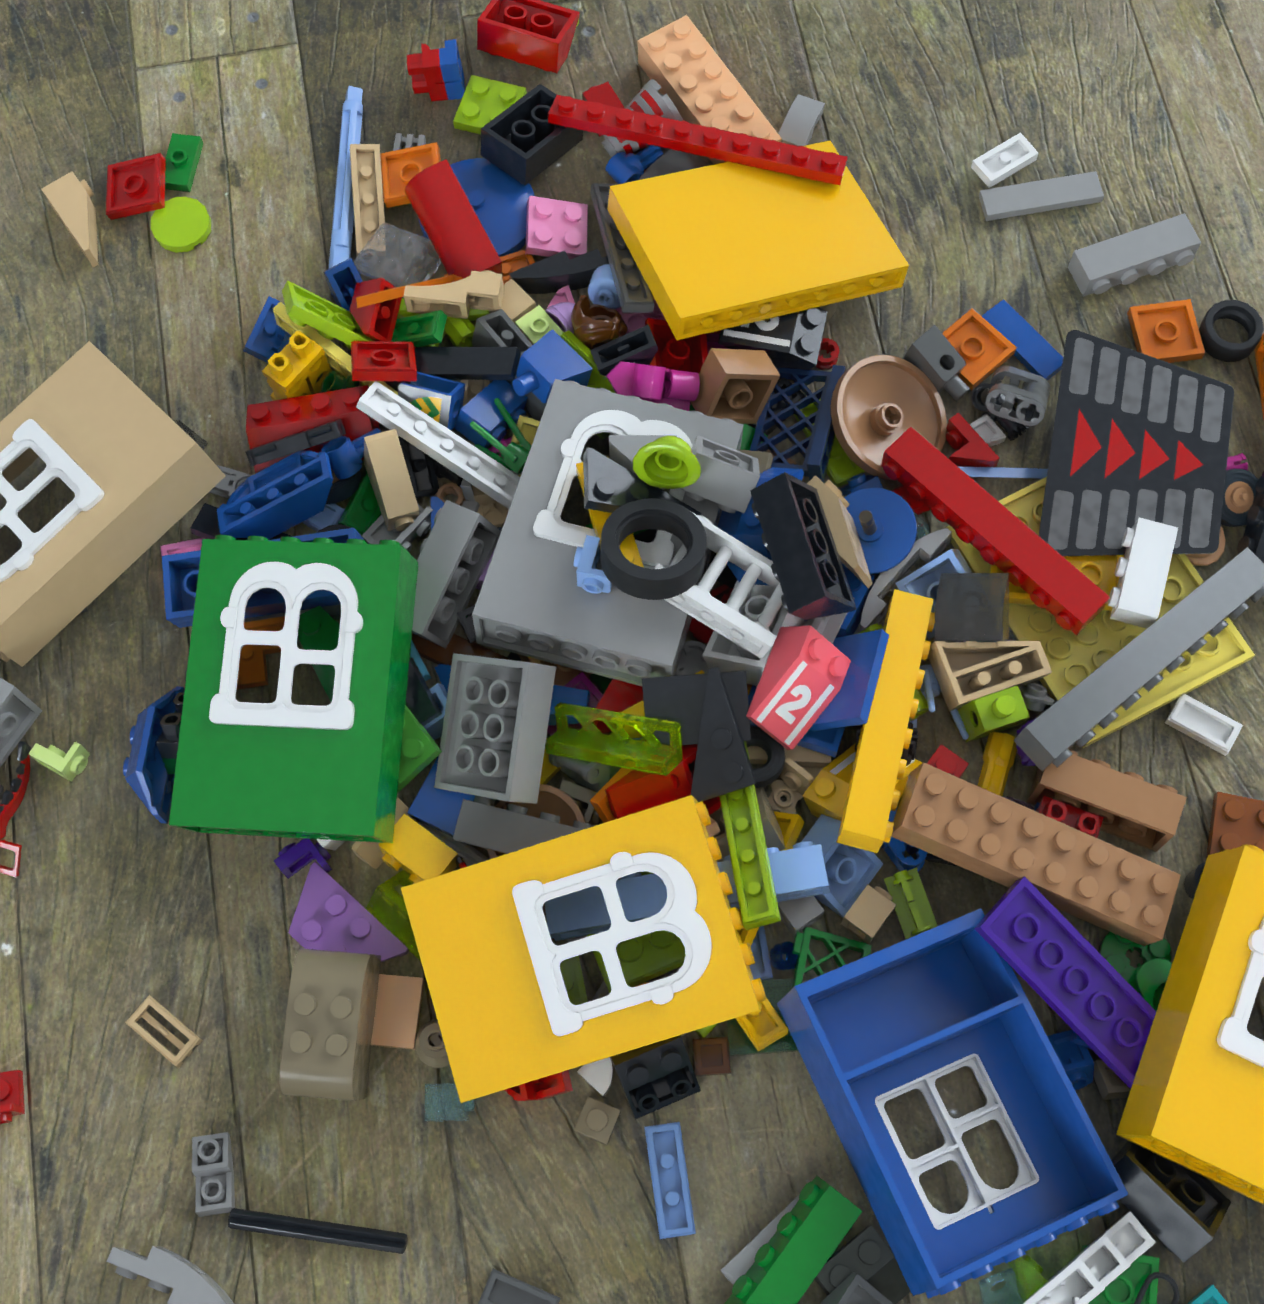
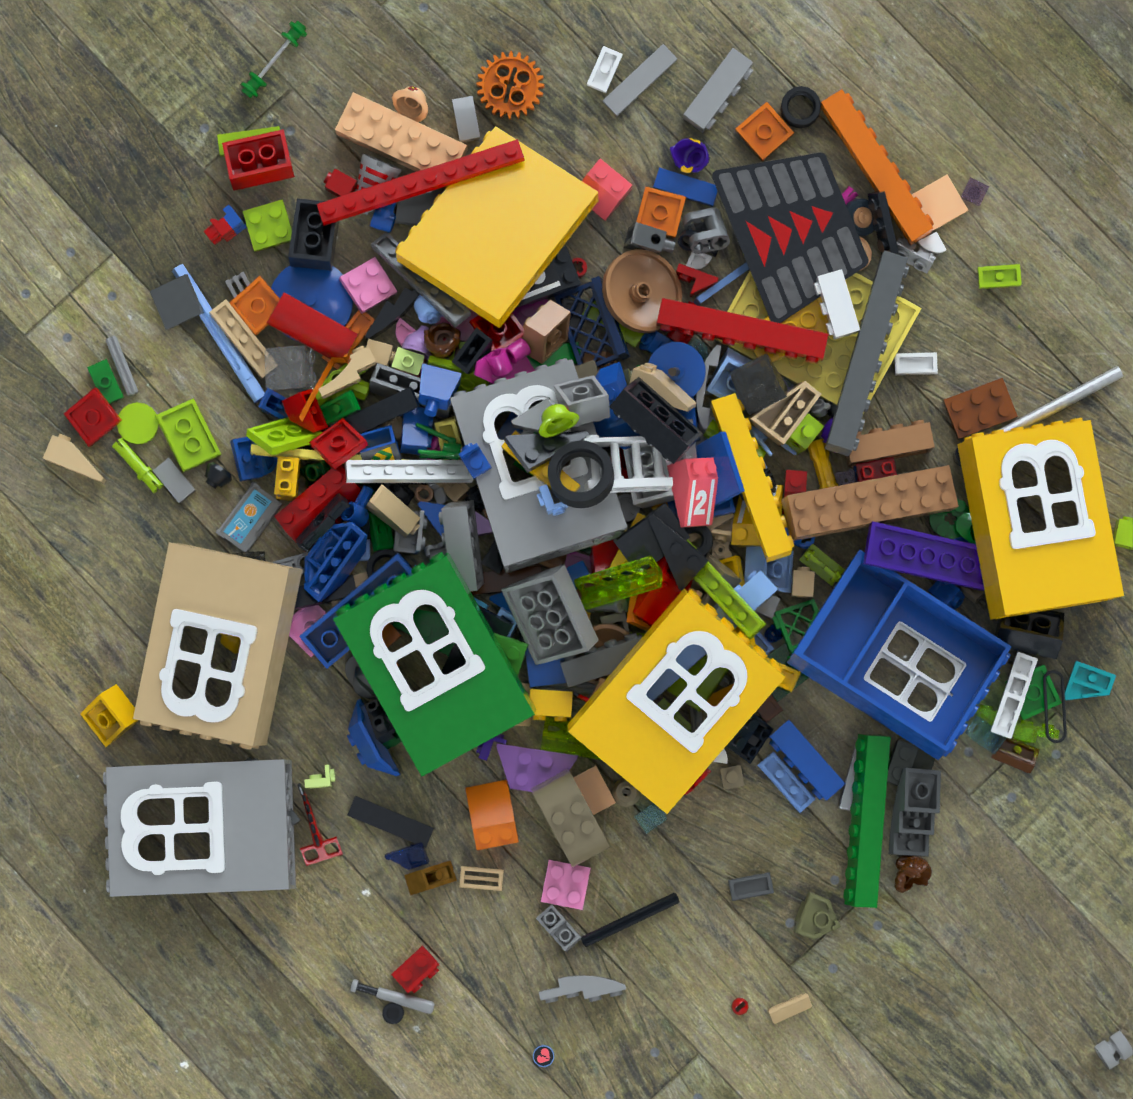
camera: 35 degrees left, 15 degrees up
none -> light grey axle [106,336,138,396]
none -> lime pin [112,438,163,494]
none -> dark grey tile [150,274,204,330]
none -> light grey tile [153,458,196,504]
none -> lime tile [155,398,221,473]
none -> black cone [204,462,232,489]
none -> door [215,481,283,554]
none -> black tile [347,796,434,848]
none -> clear blue tile [385,842,429,870]
none -> light nougat hat [392,86,428,122]
none -> pearl gold slope [404,860,457,896]
none -> blue bracket [459,443,492,479]
none -> orange slope [465,780,519,851]
none -> orange gear [476,51,544,120]
none -> bright pink plate [541,860,591,910]
none -> coral slope [582,158,632,221]
none -> dark purple hair [670,138,710,173]
none -> blue brick [769,720,846,801]

